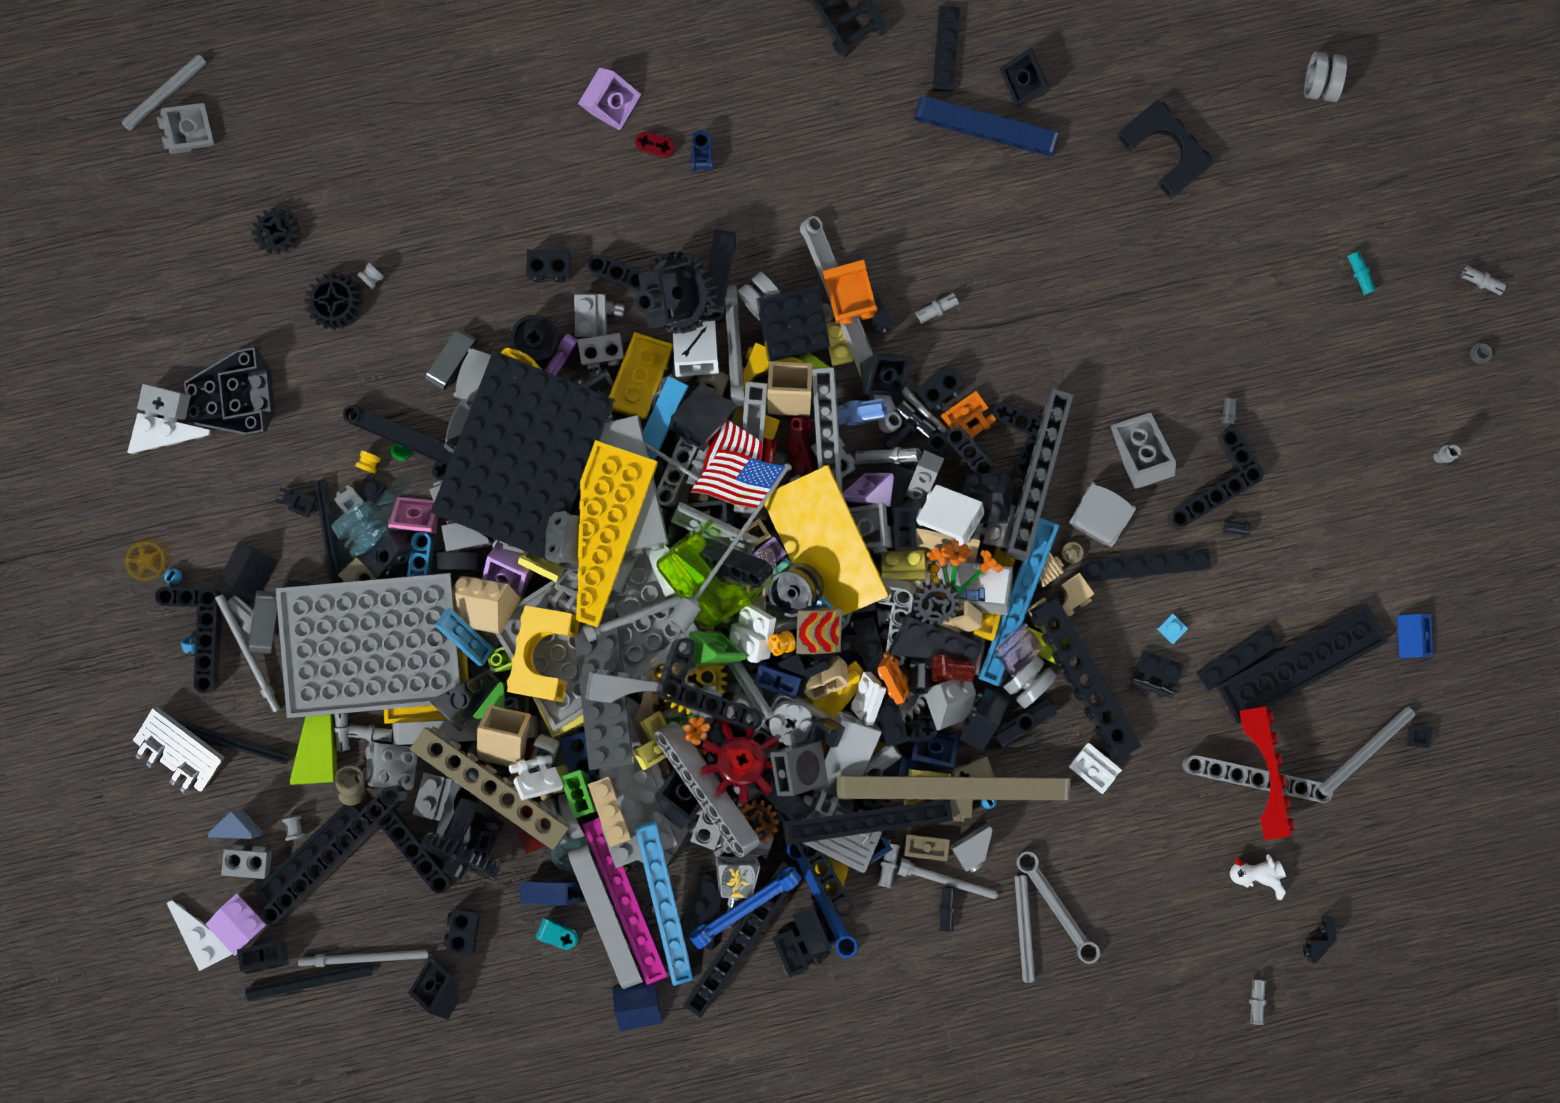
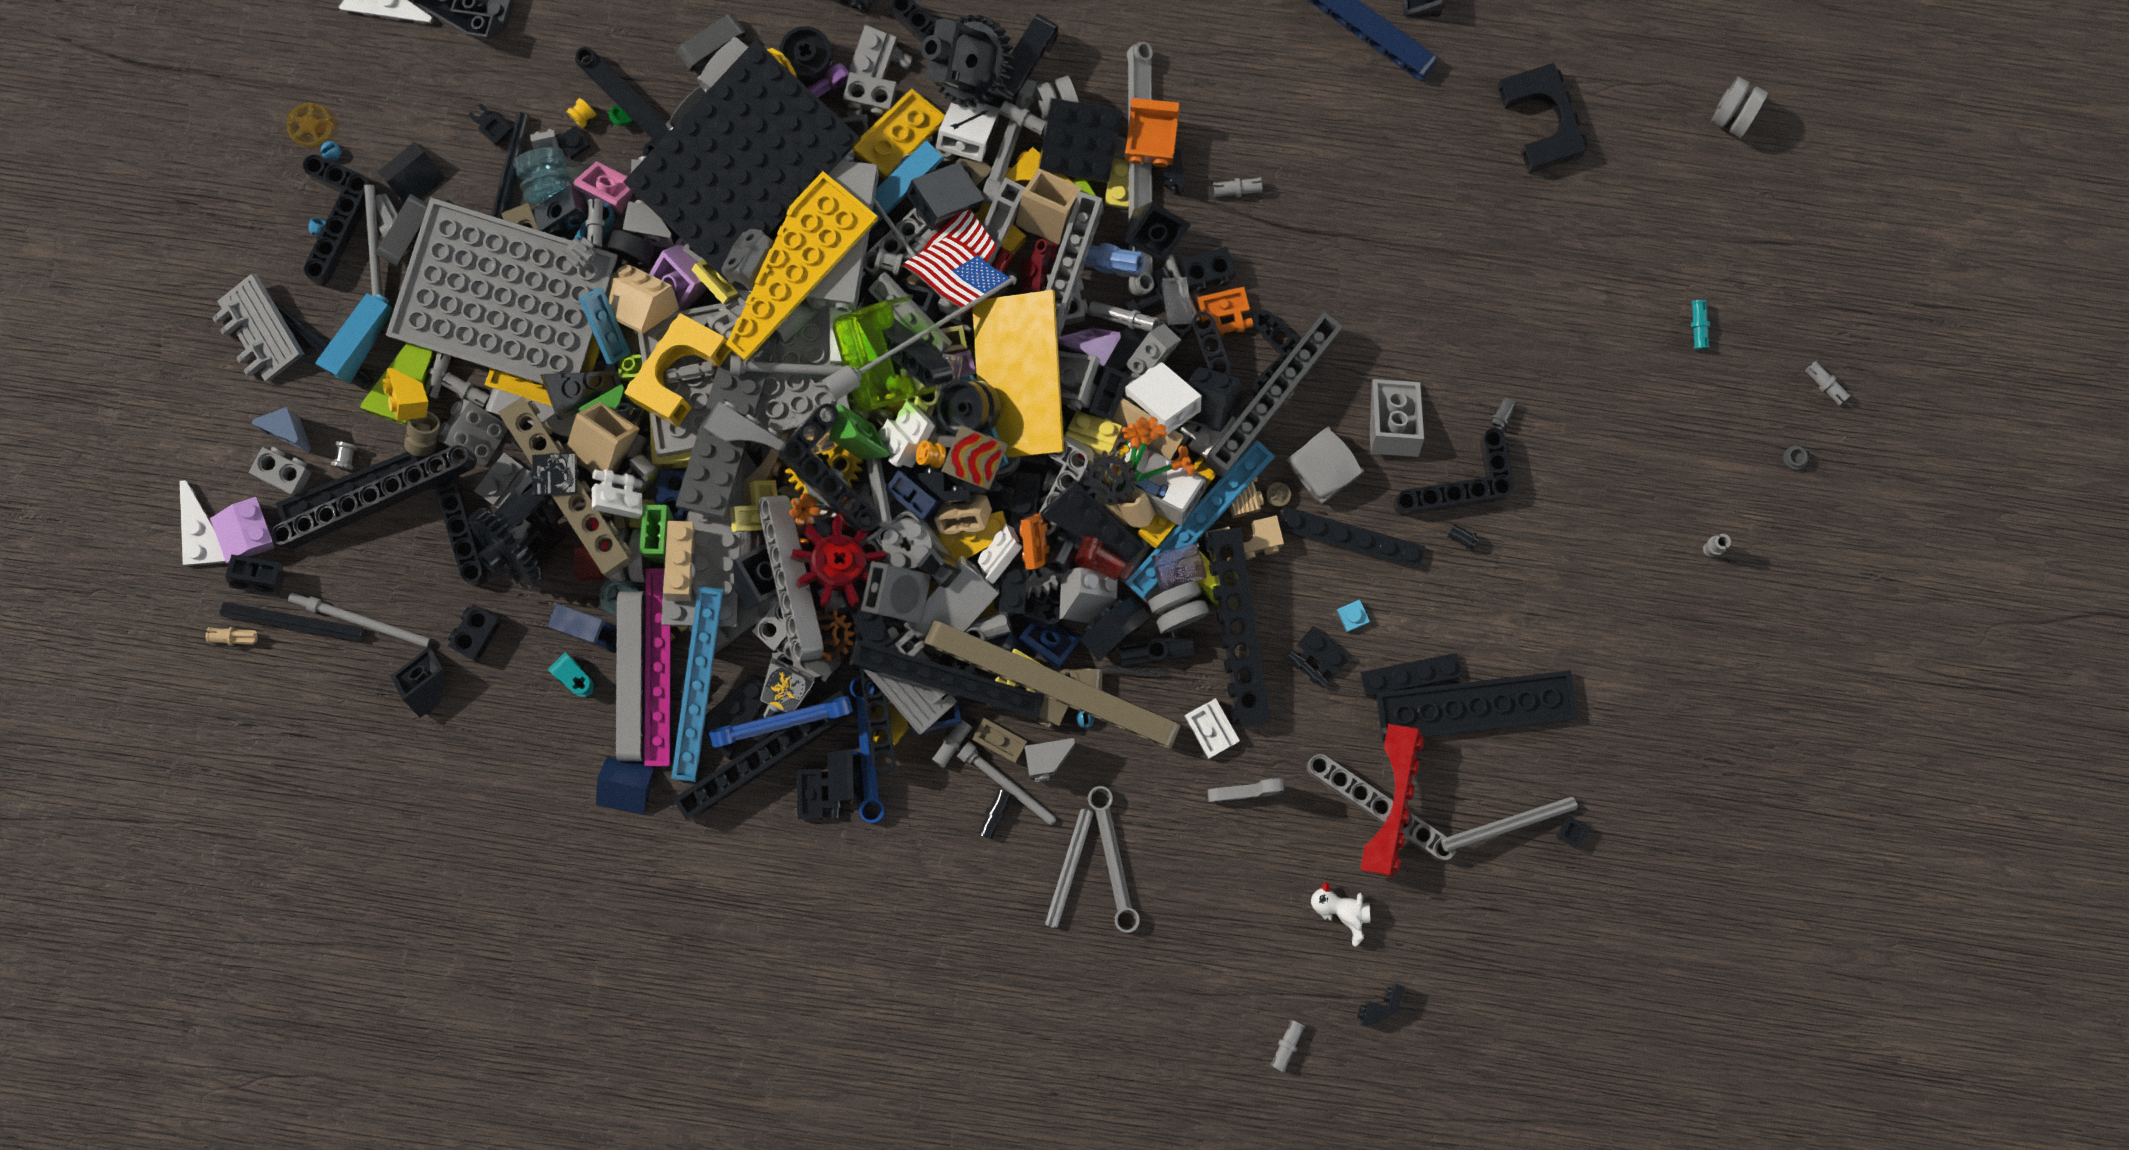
camera: 15 degrees right, 5 degrees down
blue panel [1397,614,1433,658] -> none
none -> tan axle [206,627,258,646]
none -> dark azure slope [315,293,394,384]
none -> yellow slope [382,368,428,421]
none -> piece [530,453,579,496]
none -> light grey gear [565,237,596,268]
none -> light grey pin [585,199,605,249]
none -> light grey axle [666,361,715,384]
none -> light grey bush [873,247,903,276]
none -> light grey pin [999,100,1046,136]
none -> clear tile [1162,277,1193,325]
none -> light grey beam [1207,778,1284,802]

